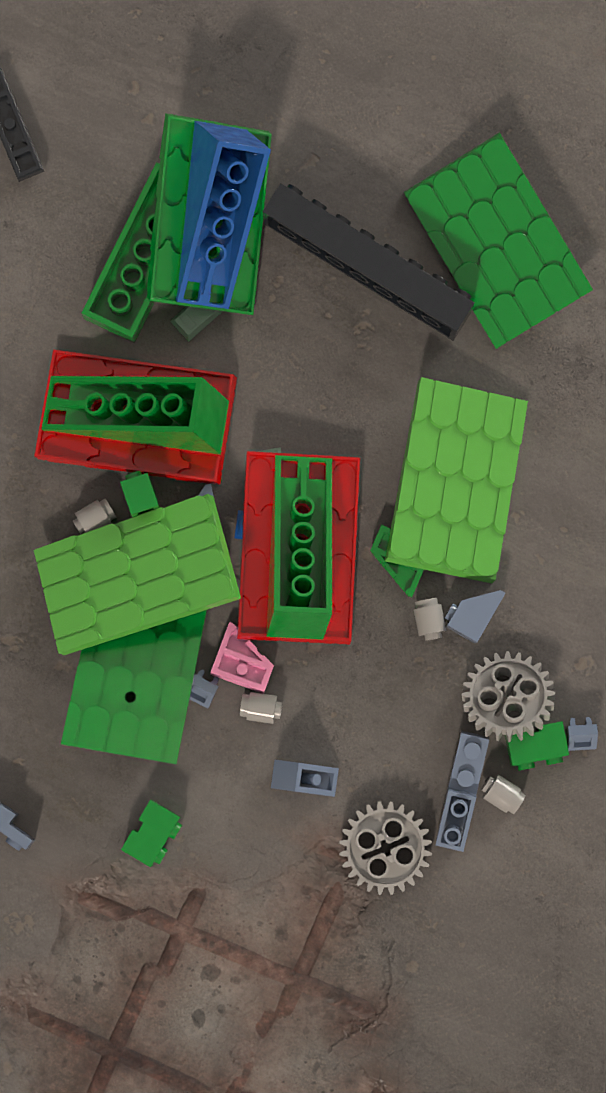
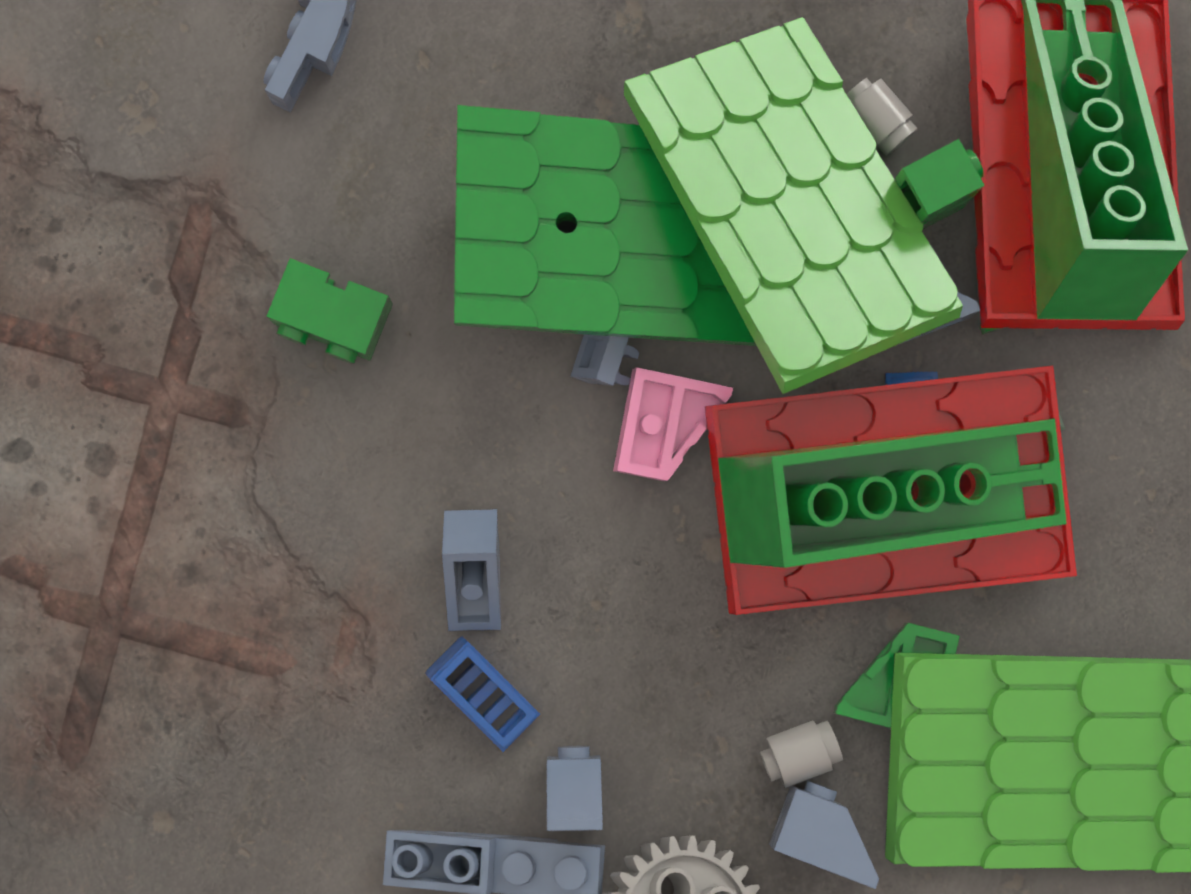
camera: 75 degrees right, 0 degrees up
light grey brick [240,692,282,724] -> none
light grey gear [339,801,432,895] -> none
none -> blue slope [425,636,540,752]
none -> sand blue slope [547,746,603,831]

